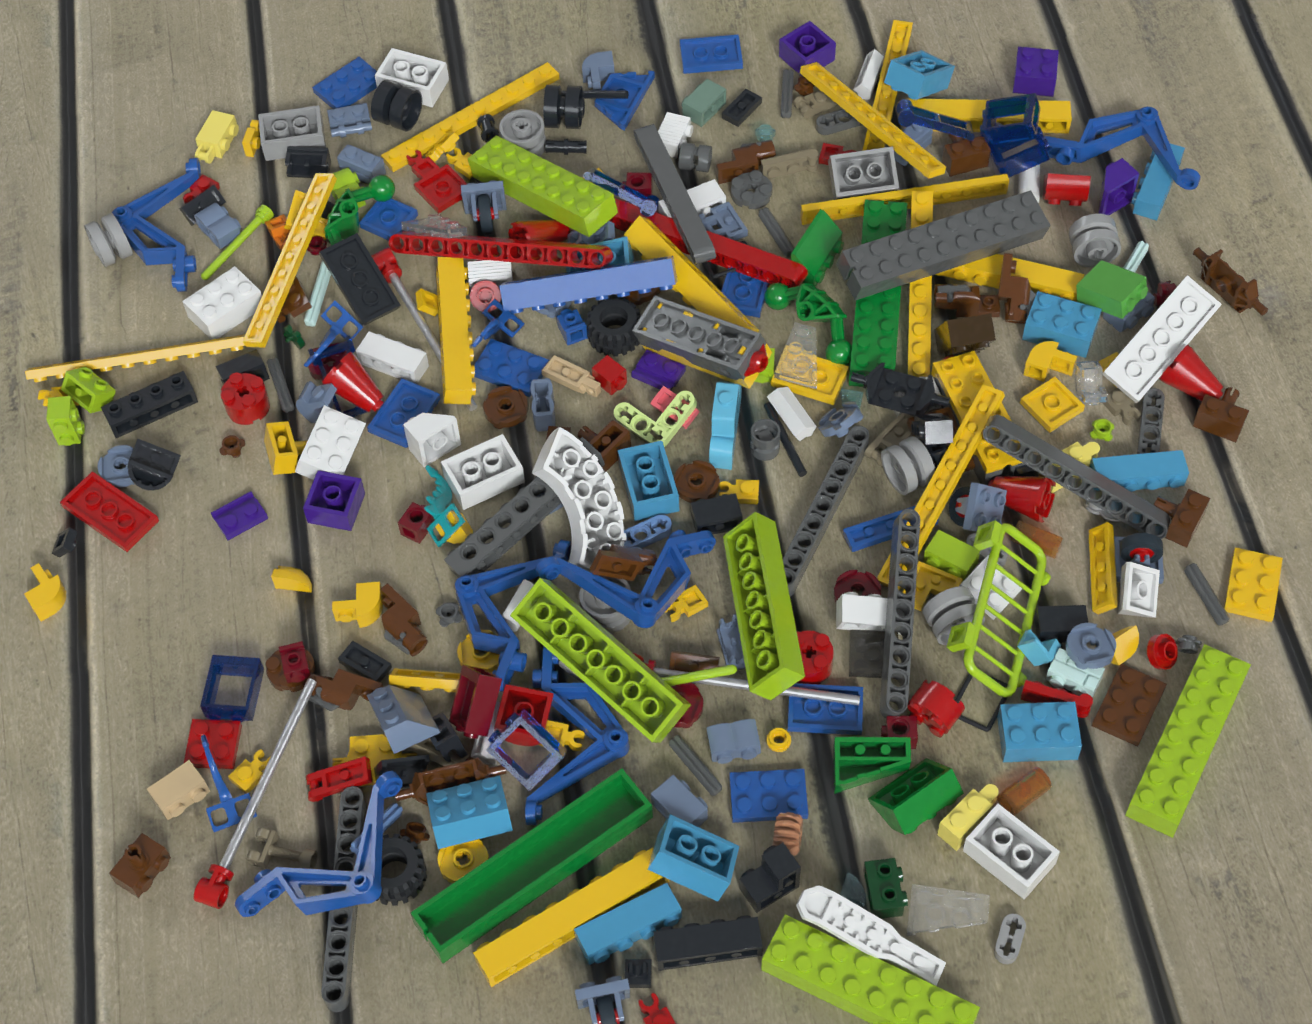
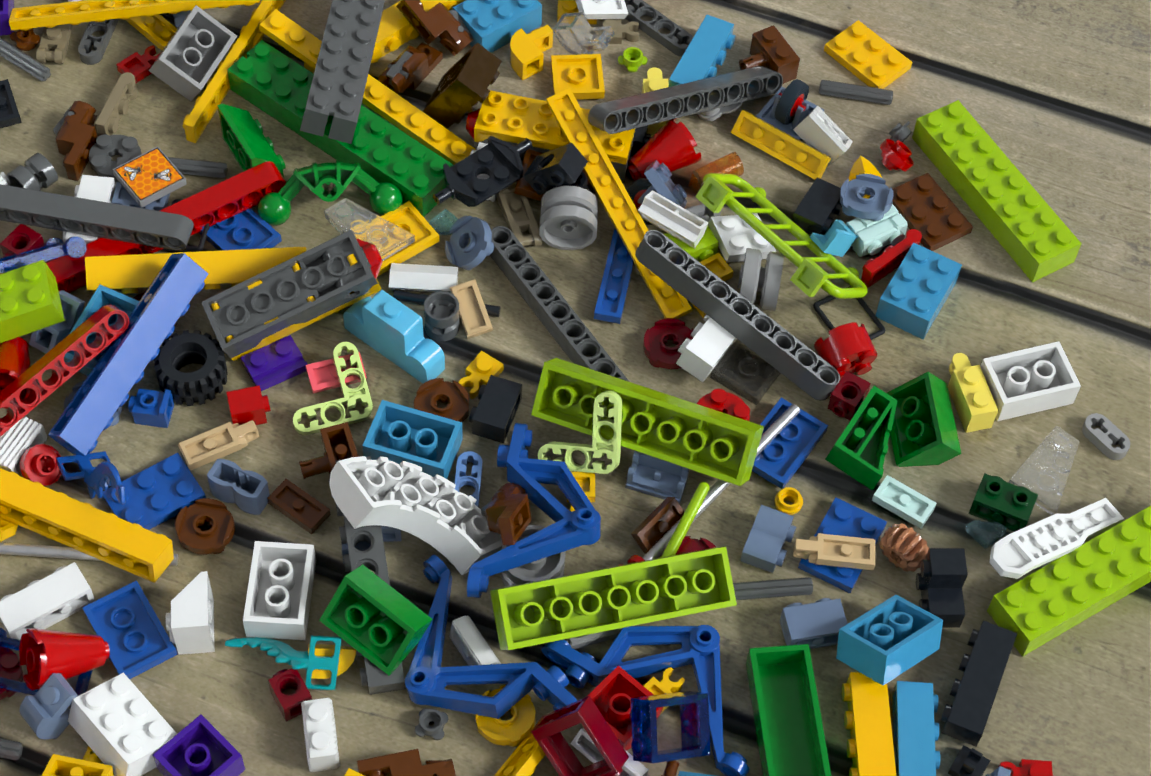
camera: 65 degrees left, 0 degrees up
clear light blue plate [755,124,776,142] -> none
clear orange brick [997,767,1051,816] -> none
none -> tile [113,146,187,208]
none -> white brick [301,698,340,772]
none -> green slope [319,565,433,676]
none -> tan tile [450,279,493,339]
none -> yellowish green beam [537,390,622,474]
none -> white piece [638,190,708,249]
none -> tan hinge [793,533,875,570]
none -> light aqua plate [872,475,937,529]

